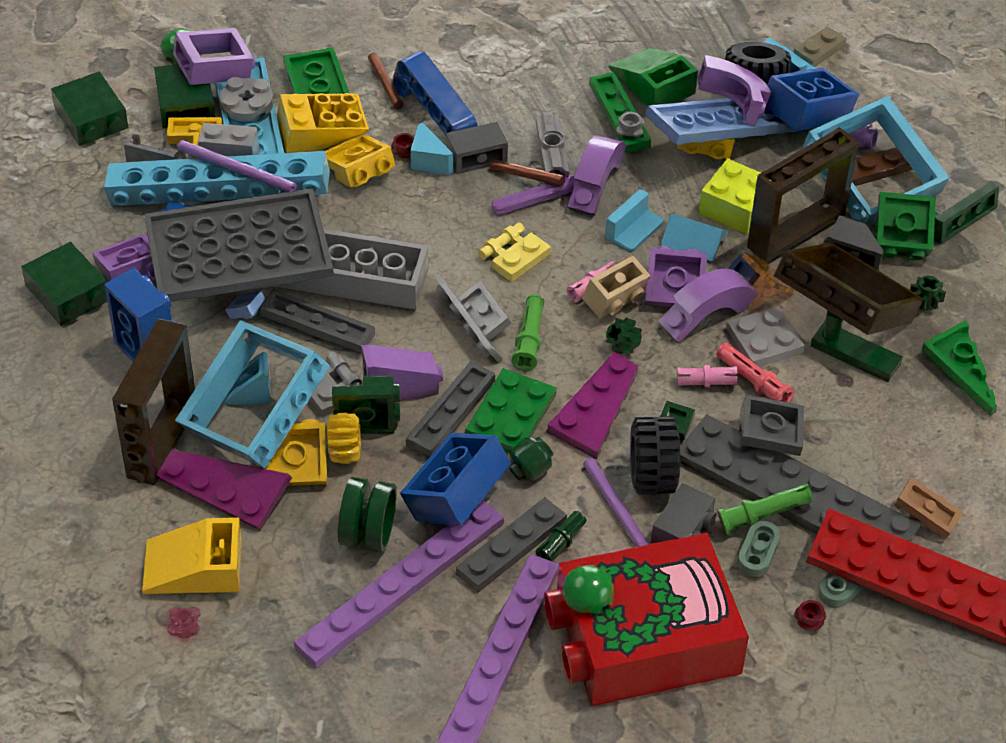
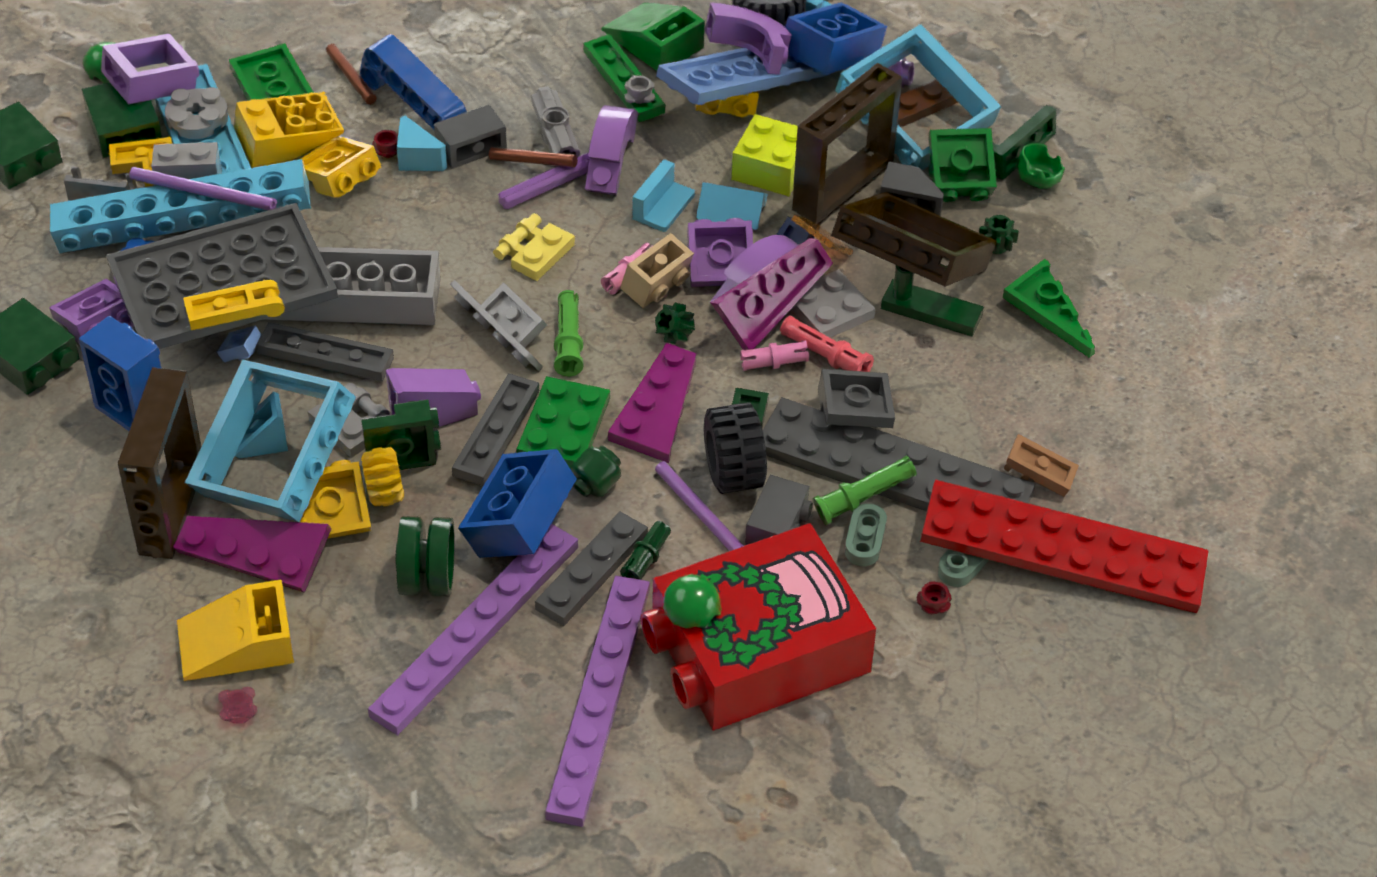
camera: 10 degrees left, 0 degrees up
none -> yellow plate [183,280,285,331]
none -> magenta wing [710,238,833,350]
none -> green hair [1017,143,1065,189]

